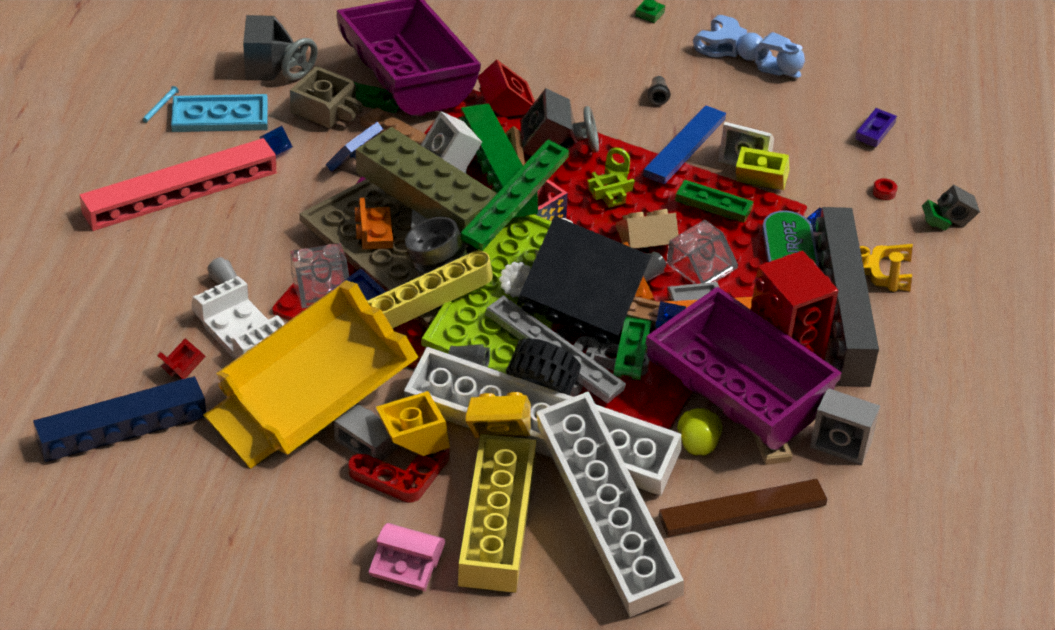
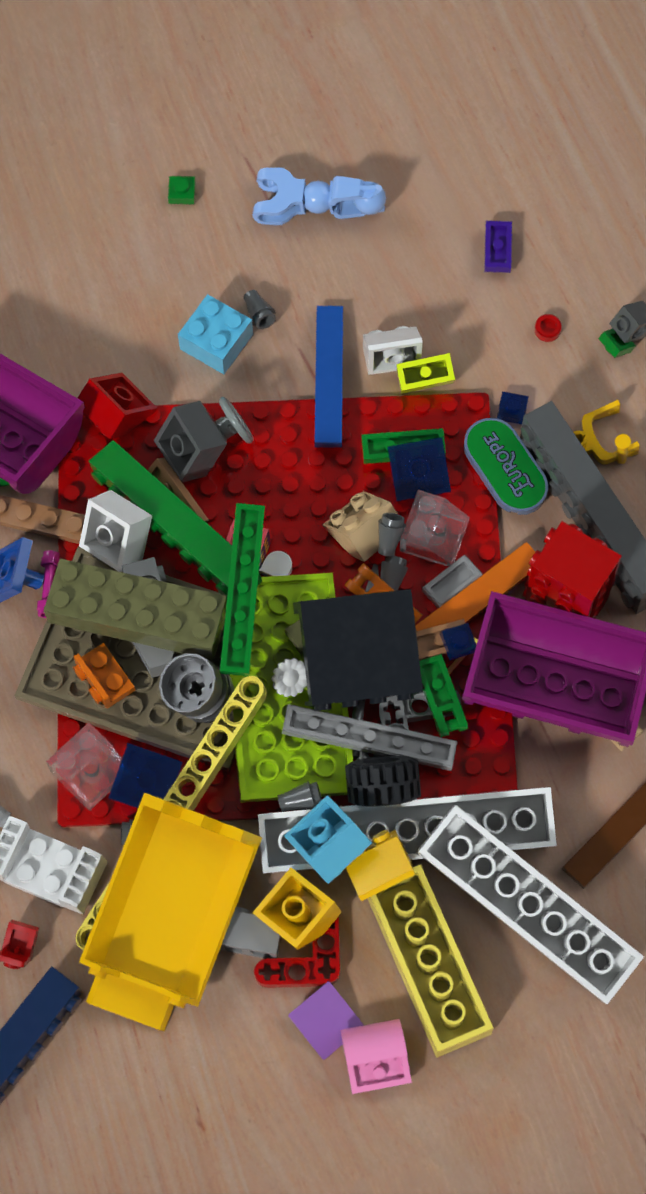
camera: 25 degrees left, 25 degrees up
lime piece [587,147,635,208] -> none
neon yellow hair [677,408,723,456] -> none
none -> medium azure brick [178,294,253,374]
none -> medium azure brick [284,795,372,884]
none -> medium lavender sticker [288,982,364,1060]
none -> dark grey cone [378,513,406,557]
none -> clear blue plate [387,437,451,501]

